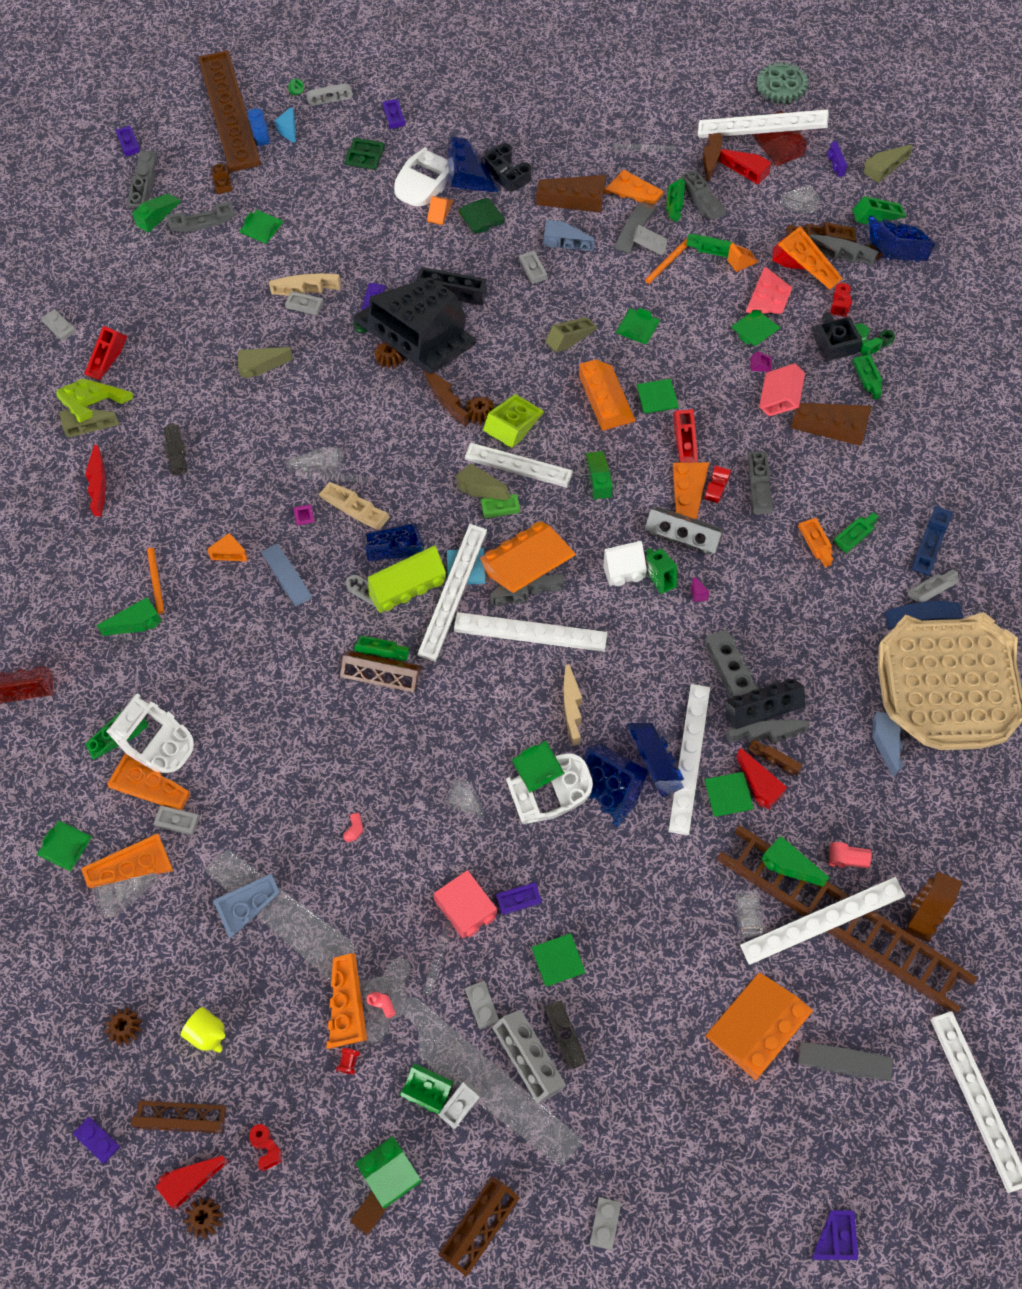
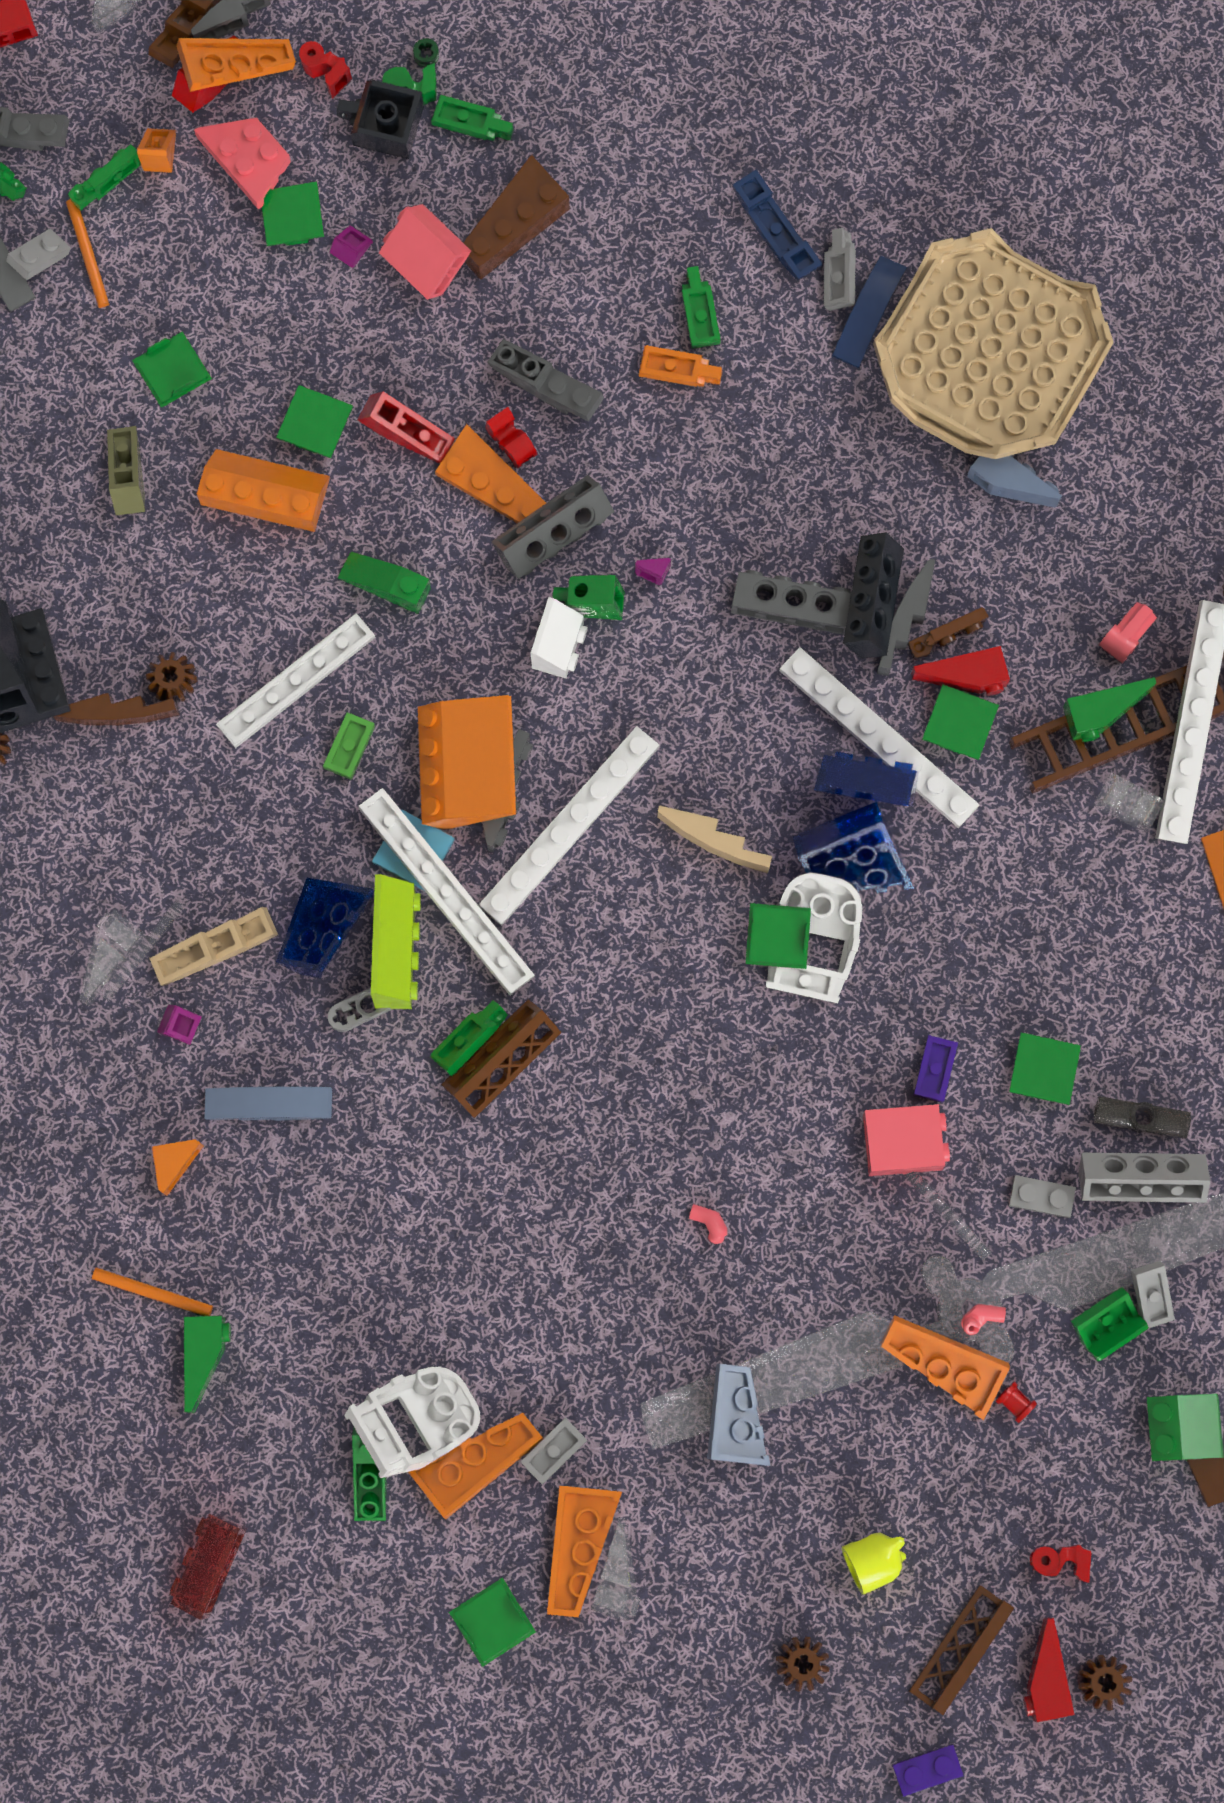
camera: 60 degrees left, 15 degrees up
clear slope [445,779,484,820] -> none
olive slope [455,463,511,500] -> none
lime slope [483,394,544,448] -> none

